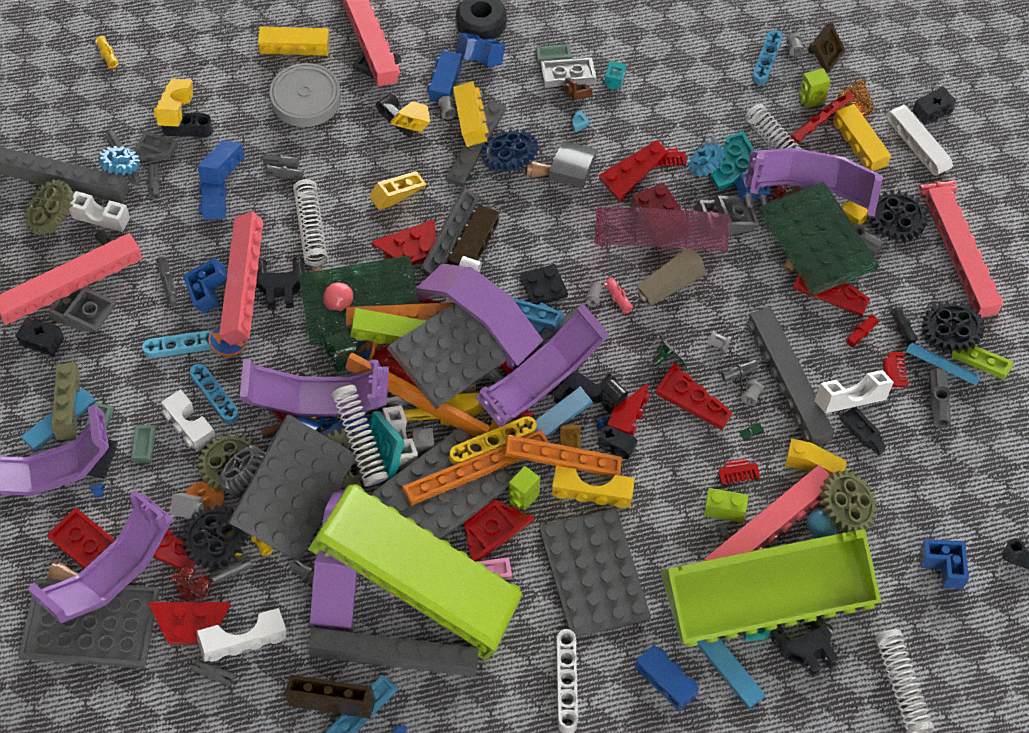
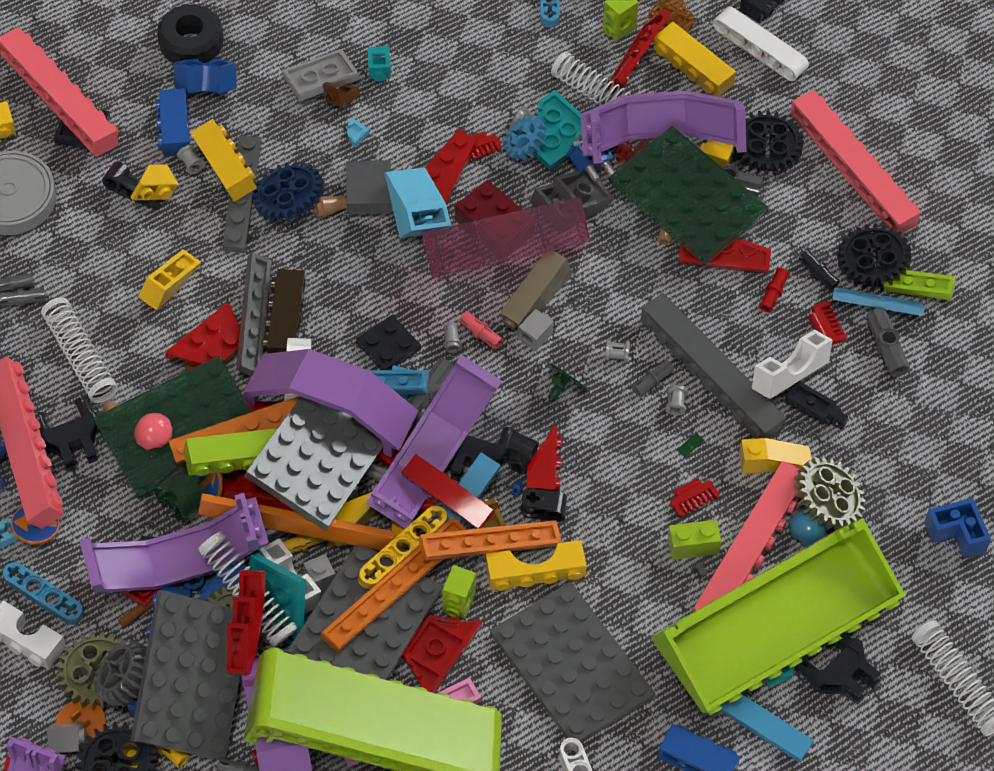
camera: 20 degrees left, 0 degrees up
sand green tile [535,44,572,64] -> none
red wing [655,362,733,430] -> none
coral pin [919,180,957,196] -> none
none -> red slope [227,570,266,675]
none -> medium azure slope [384,168,451,238]
none -> red slope [401,454,494,529]
none -> light grey brick [518,309,554,351]

